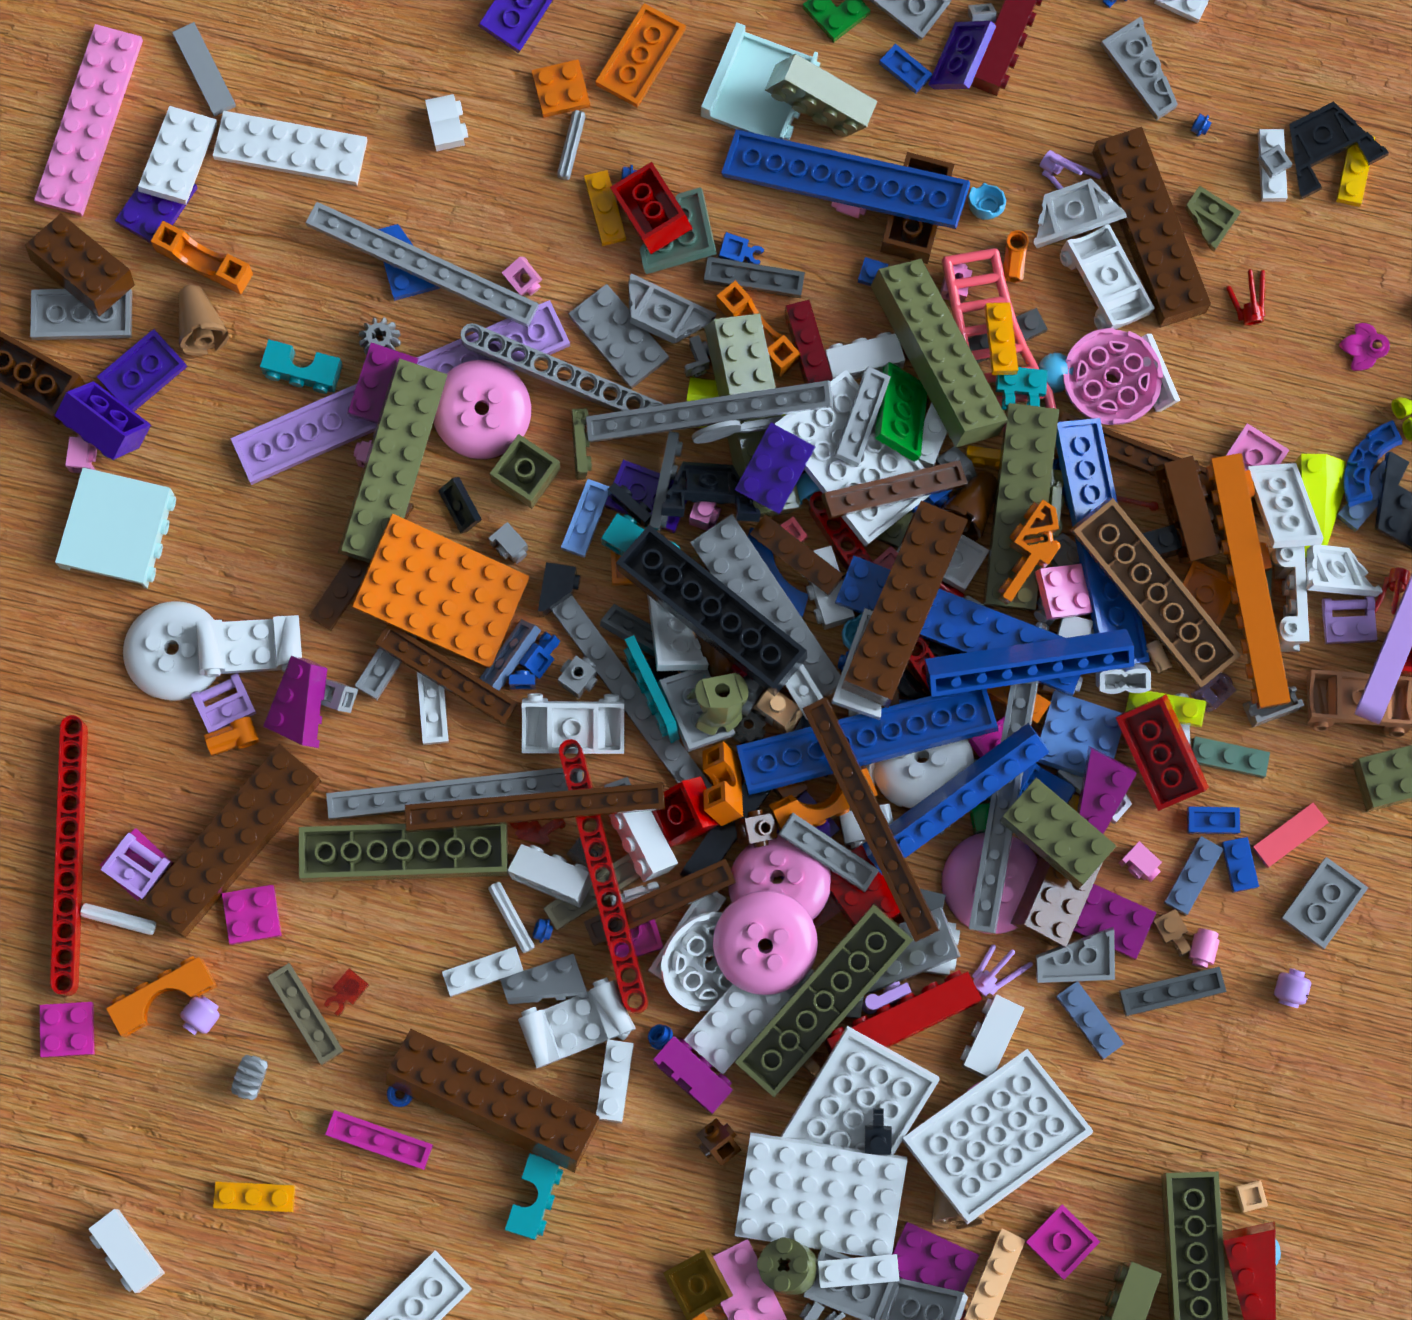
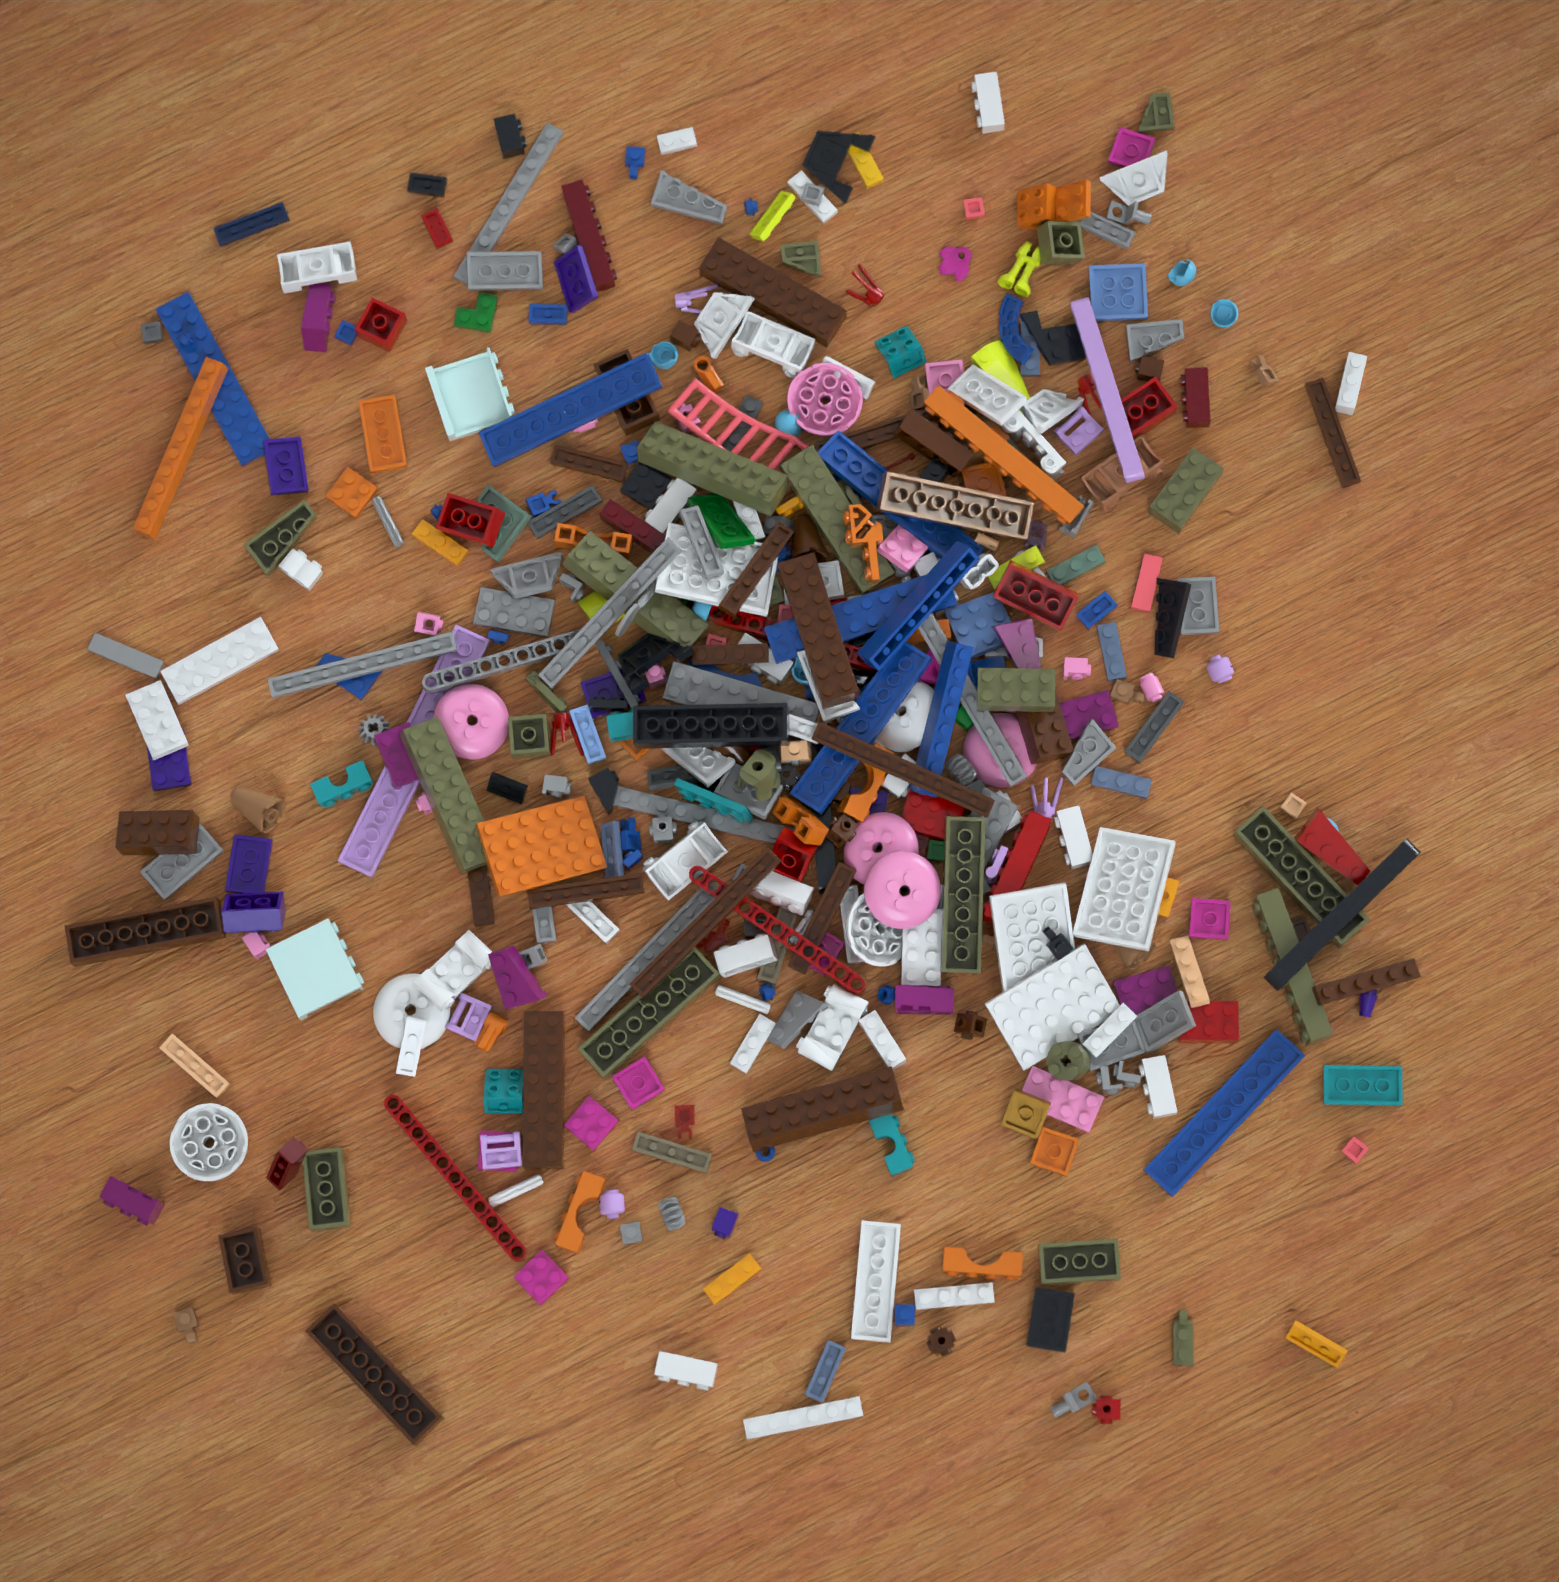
camera: 30 degrees left, 0 degrees up
bright pink plate [34,24,143,216] -> none
orange arch [151,221,253,295] -> none
dark pink plate [325,1110,433,1170] -> none
dark purple plate [735,422,816,514] -> none
brick [765,53,877,137] -> none
light grey tile [778,813,879,892] -> none
light orange plate [984,302,1018,375] -> none
teal plate [995,367,1048,411] -> none
blue plate [1221,837,1259,893] -> none
none -> olive wedge [243,499,317,577]
none -> white plate [396,1017,426,1077]
none -> teal bracket [483,1069,524,1114]
none -> blue plate [488,630,511,645]
none -> reddish brown plate [550,445,628,483]
none -> red plant [551,712,584,756]
none -> dark pink plate [612,1057,665,1110]
none -> black plate [620,462,672,510]
none -> light grey plate [620,1222,643,1245]
none -> reddish brown brick [670,320,701,352]
none -> dark purple brick [711,1207,739,1239]
none -> neon yellow plate [749,191,796,241]
none -> teal bracket [874,326,927,378]
none -> medium nougat plate [910,377,929,411]
none -> green plate [927,840,944,862]
none -> light grey gear [945,754,977,786]
none -> black wing [1154,578,1191,659]
none -> light orange plate [1158,877,1180,918]

